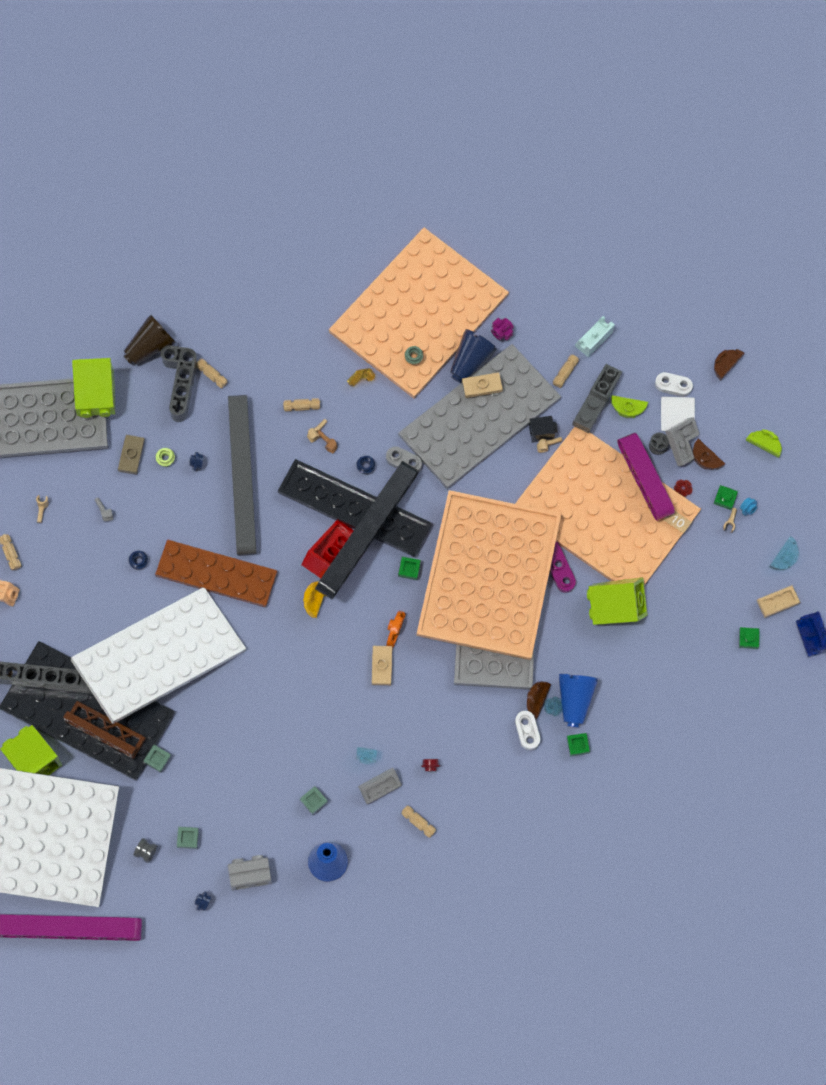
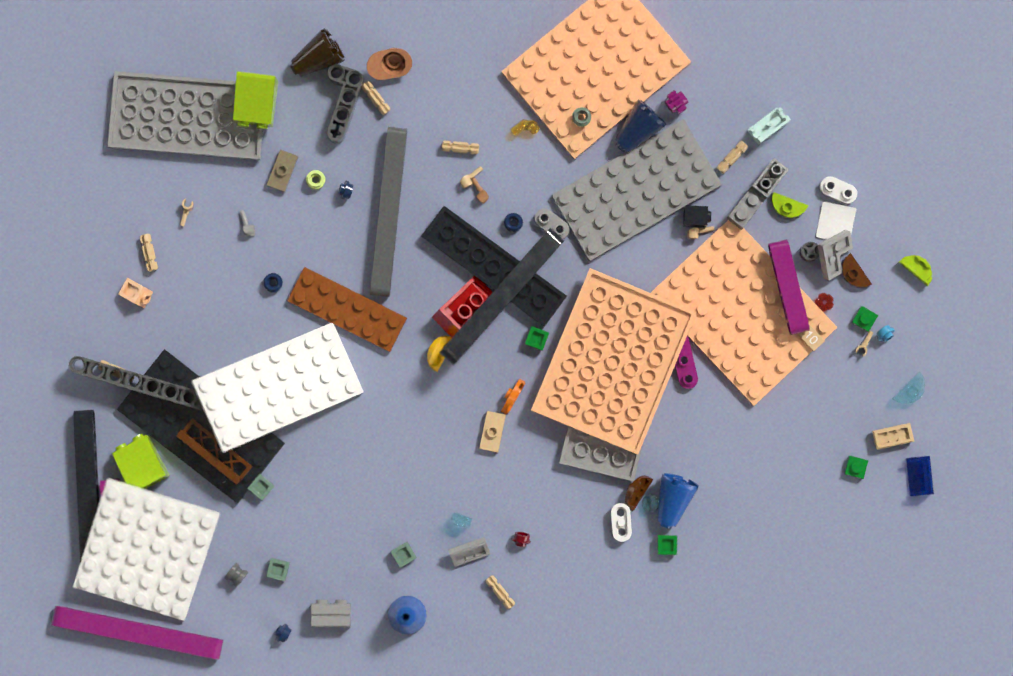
camera: 10 degrees right, 15 degrees up
tan plate [462,372,503,398] -> none
lime slope [587,577,648,625] -> none
reddish brown plate [714,349,745,381] -> none
none -> nougat piece [367,48,412,80]

